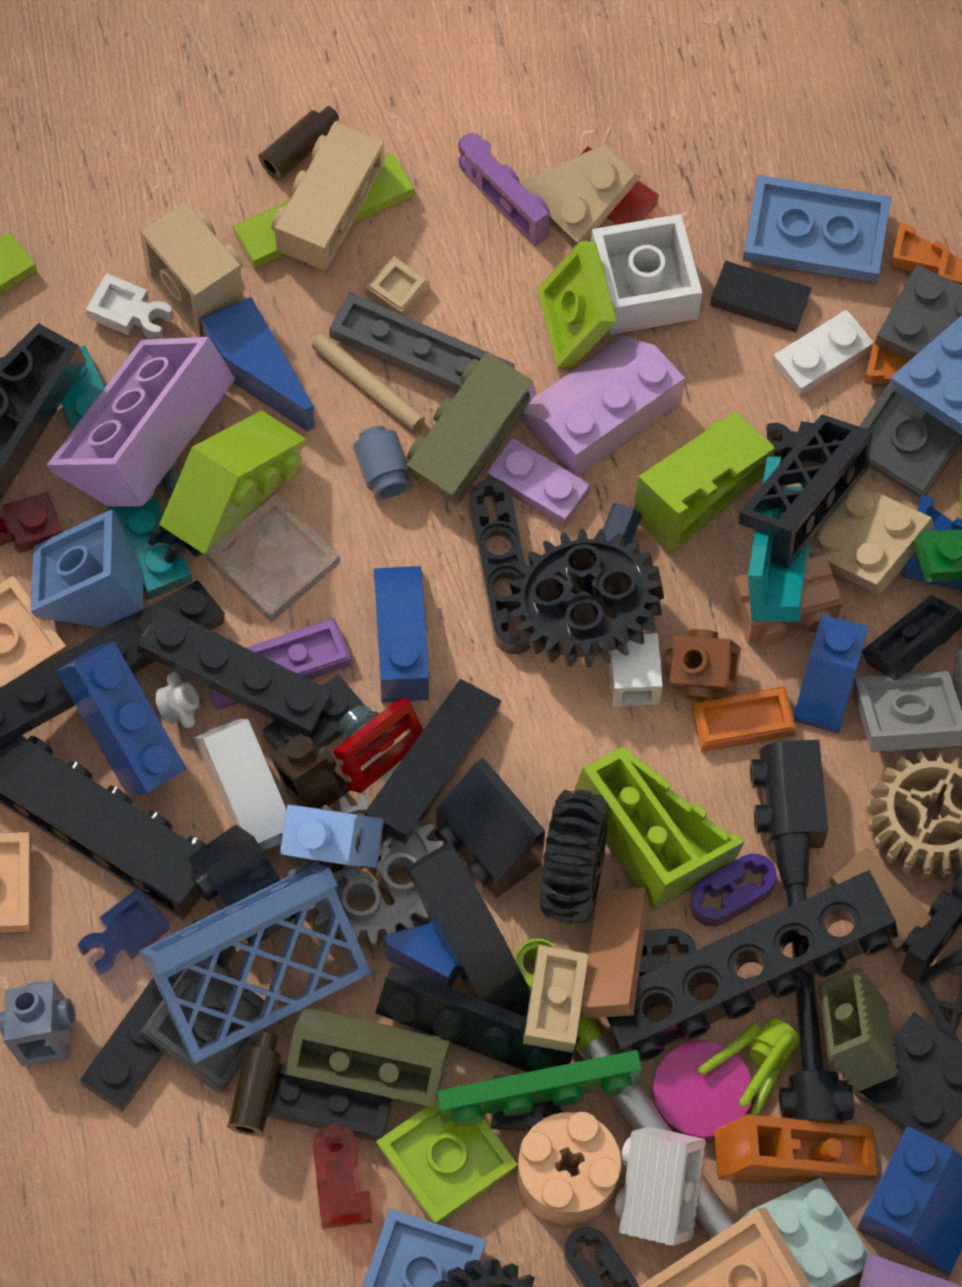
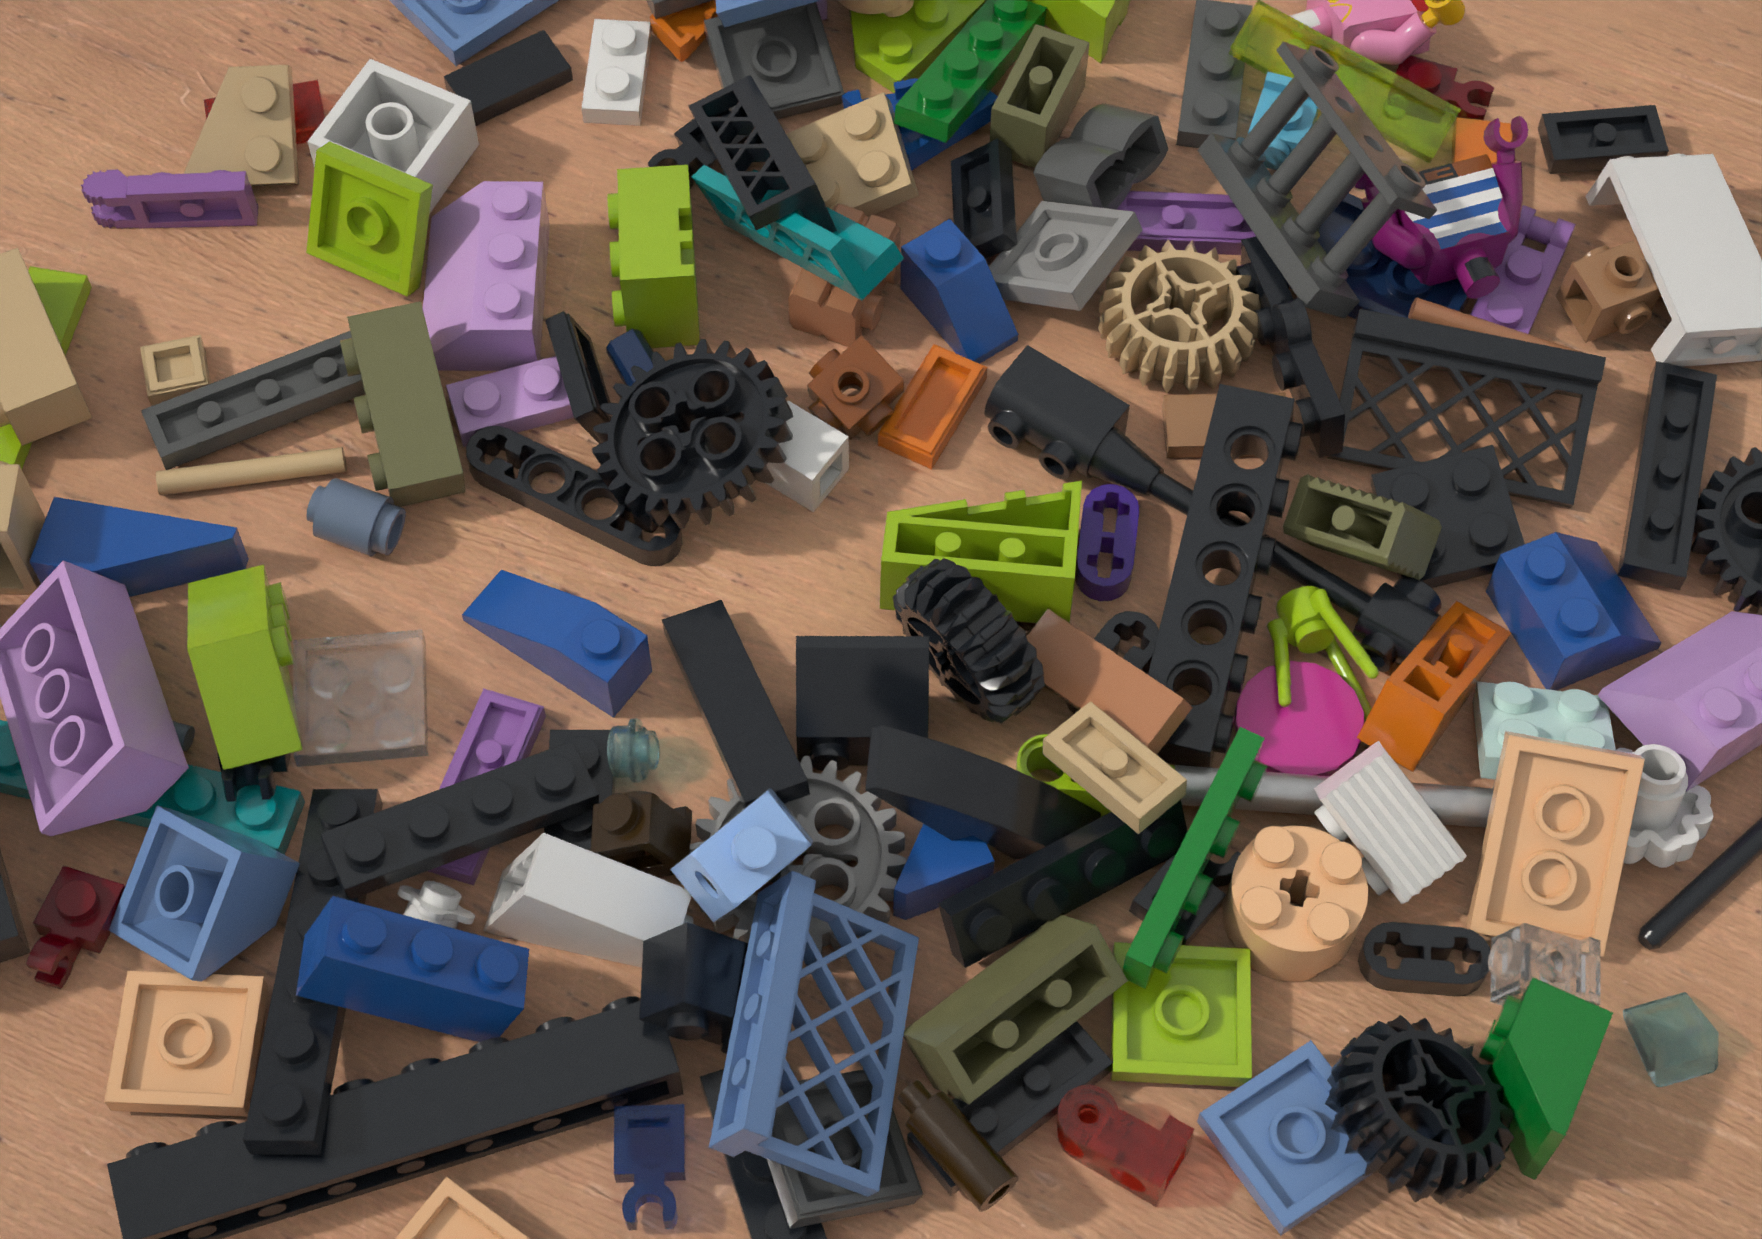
camera: 50 degrees left, 5 degrees down
red tile [333,698,423,793] -> none
none -> black tile [545,311,611,444]

